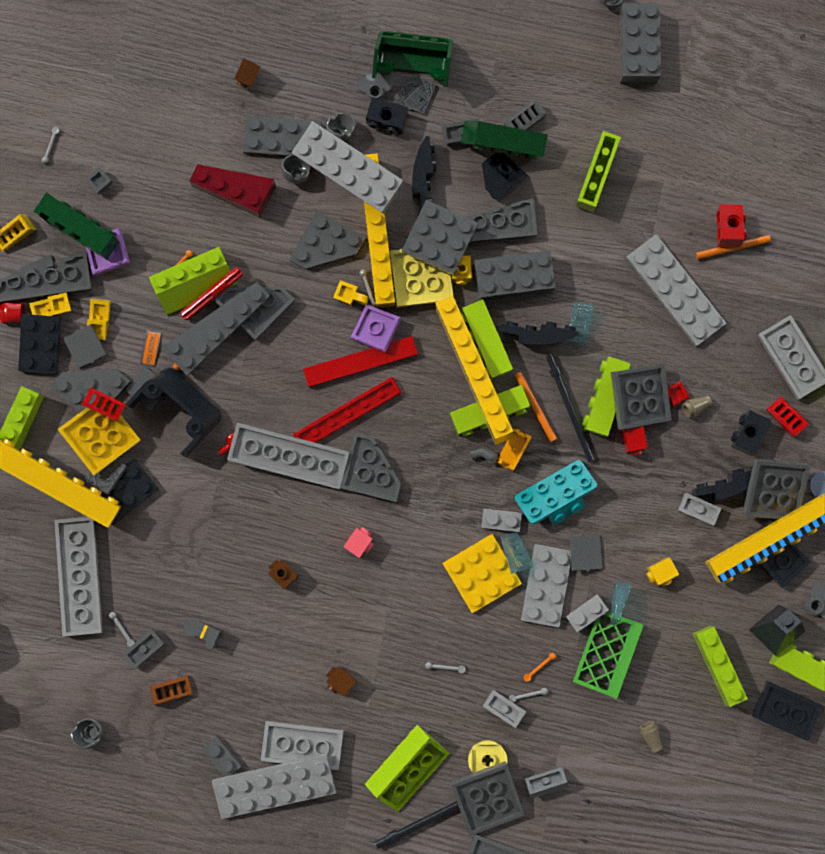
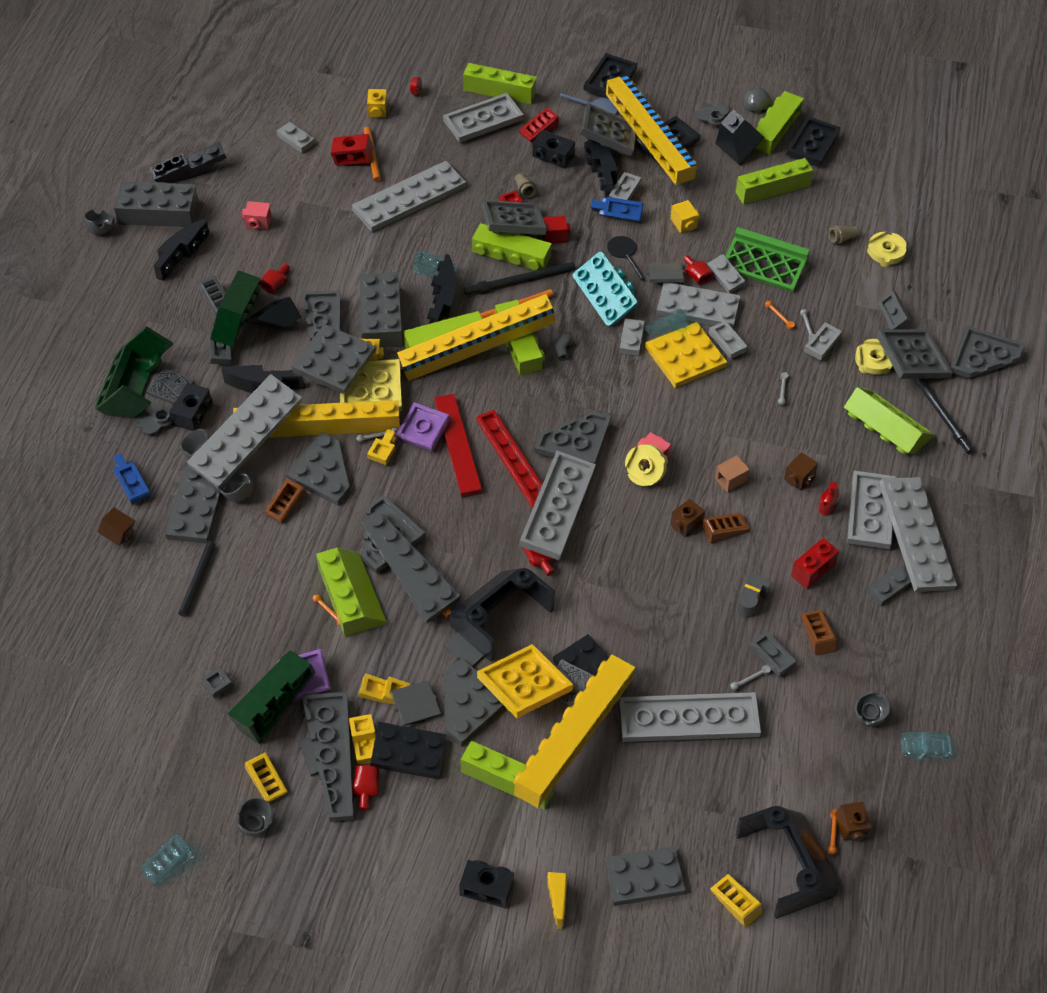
camera: 85 degrees left, 30 degrees down
light grey hinge [41,127,60,164] -> none
red slope [81,387,126,422] -> none
orange sticker [140,330,162,367] -> none
red axle [181,267,243,321] -> none
dark red wedge [189,164,276,218] -> none
light orange hinge [497,429,532,472] -> none
lime brick [576,131,621,213] -> none
clear light blue slope [611,582,632,625] -> none
none -> blue hinge [113,453,151,505]
none -> black slope [149,142,227,182]
none -> black slope [153,219,210,281]
none -> black bar [178,541,216,617]
none -> coral brick [242,201,272,230]
none -> red piece [259,263,290,294]
none -> dark orange slope [264,478,307,523]
none -> light grey plate [276,122,315,153]
none -> yellow brick [367,89,387,118]
none -> blue hinge [591,197,644,223]
none -> black piece [607,236,645,281]
none -> light yellow plate [625,444,668,486]
none -> red piece [683,255,714,285]
none -> dark orange slope [702,513,750,543]
none -> light grey plate [709,321,748,359]
none -> nougat brick [715,455,750,493]
none -> red brick [791,538,839,589]
none -> red piece [818,482,840,516]
none -> light yellow plate [867,232,907,267]
none -> clear light blue slope [900,732,953,759]

